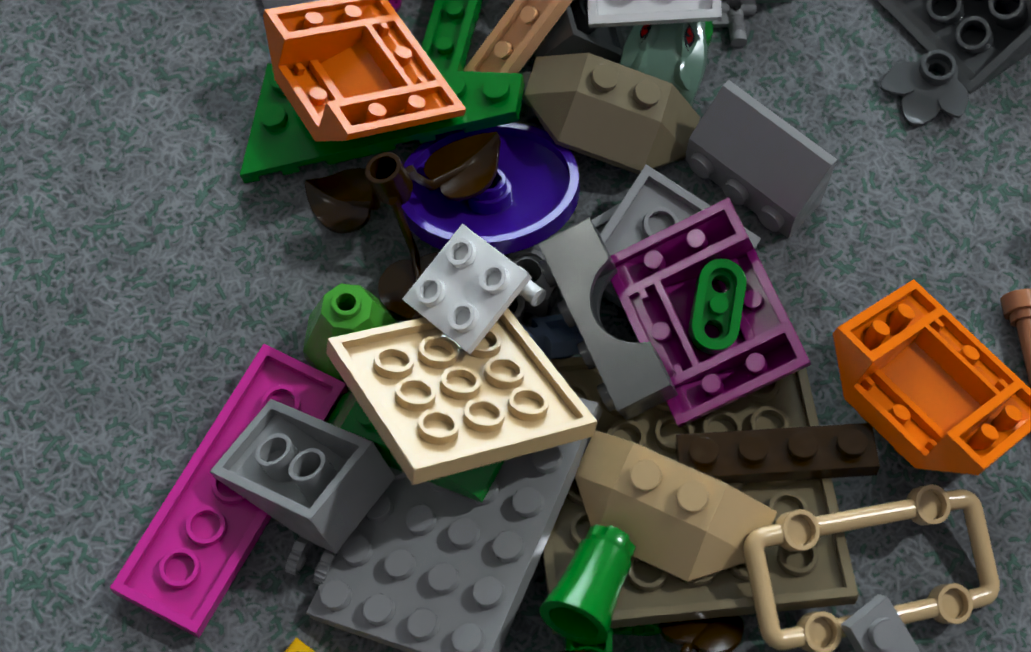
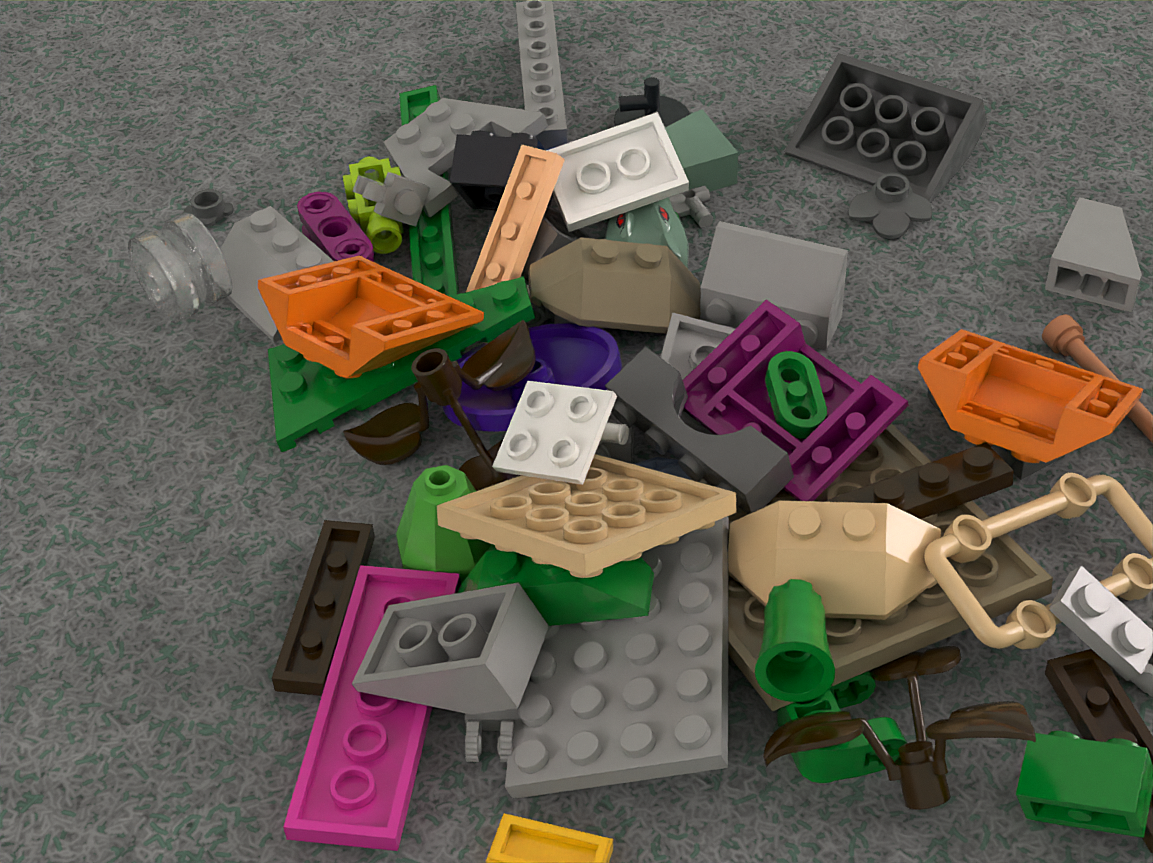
camera: 15 degrees left, 20 degrees down
none -> dark brown plate [271,520,375,696]

